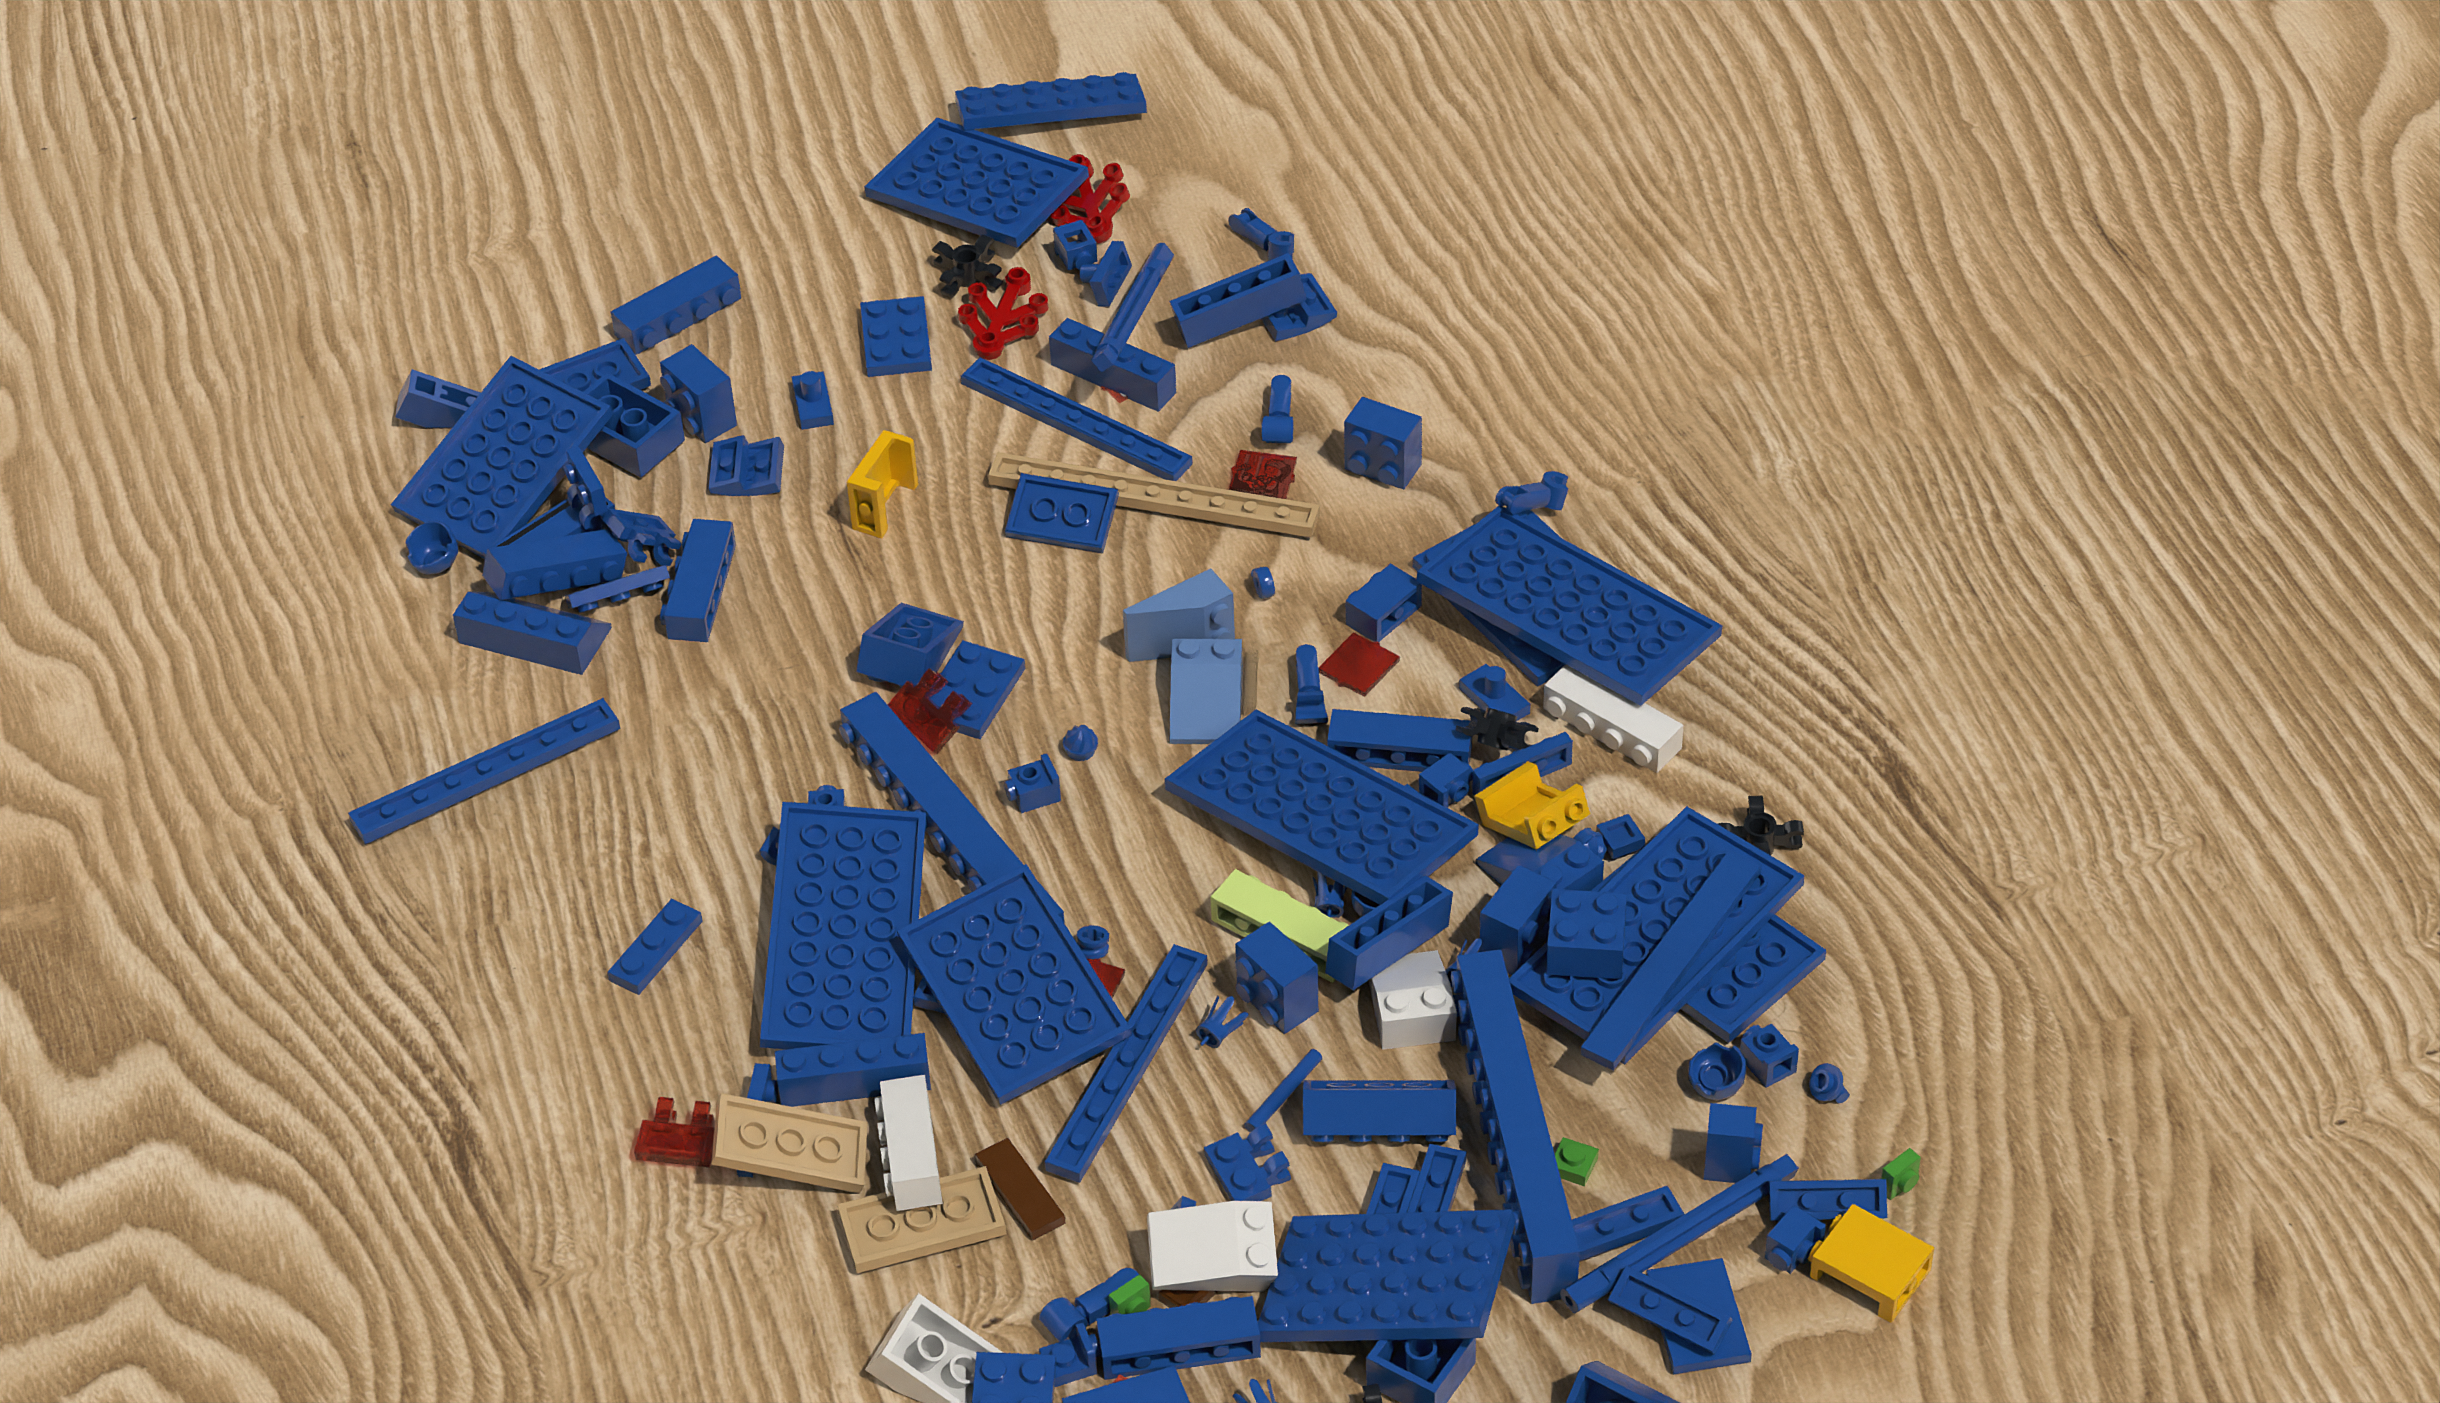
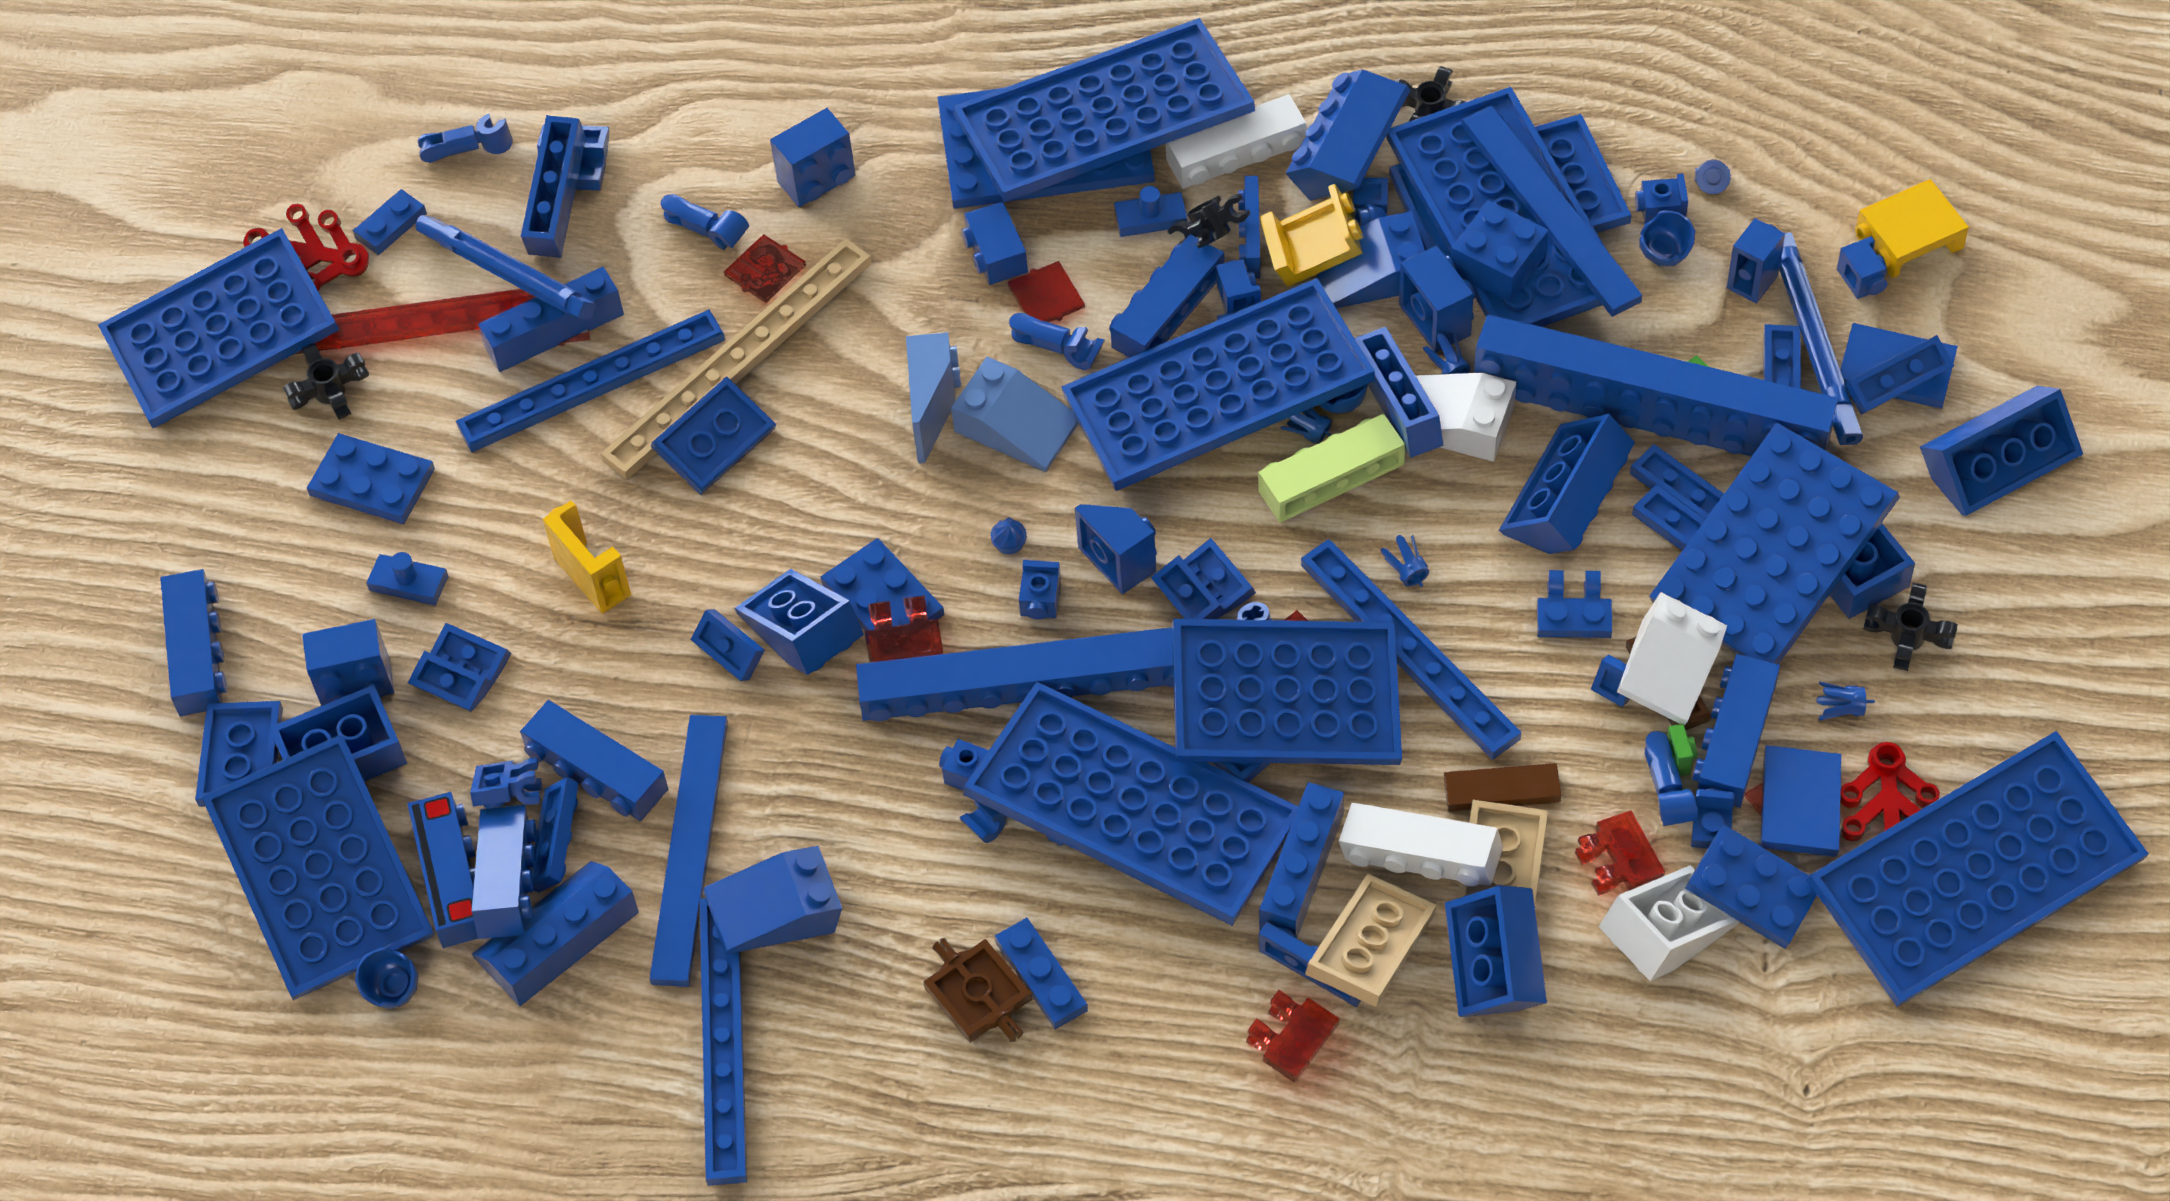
camera: 60 degrees left, 10 degrees up
blue slope [395,369,481,428] -> none
blue plate [564,446,608,530] -> none
blue plate [955,72,1147,130] -> none
red plant [958,267,1049,360] -> none
blue brick [1053,220,1098,270] -> none
blue tile [1080,241,1132,307] -> none
blue brick [1235,921,1319,1034] -> none
blue bar [1244,1049,1322,1132] -> none
blue piece [1251,567,1275,599] -> none
blue piece [1495,471,1569,514] -> none
blue plate [1768,1179,1888,1221] -> none
bright green plate [1881,1148,1921,1200] -> none
none -> clear red tile [293,289,535,355]
none -> blue plate [353,189,427,256]
none -> blue tile [650,715,728,987]
none -> blue plate [690,609,765,681]
none -> blue slope [704,845,842,954]
none -> reddish brown plate [923,938,1032,1043]
none -> blue slope [1075,504,1157,595]
none -> blue slope [1151,538,1256,619]
none -> blue slope [1285,69,1410,201]
none -> blue slope [1445,885,1547,1017]
none -> clear red plate [1575,810,1665,896]

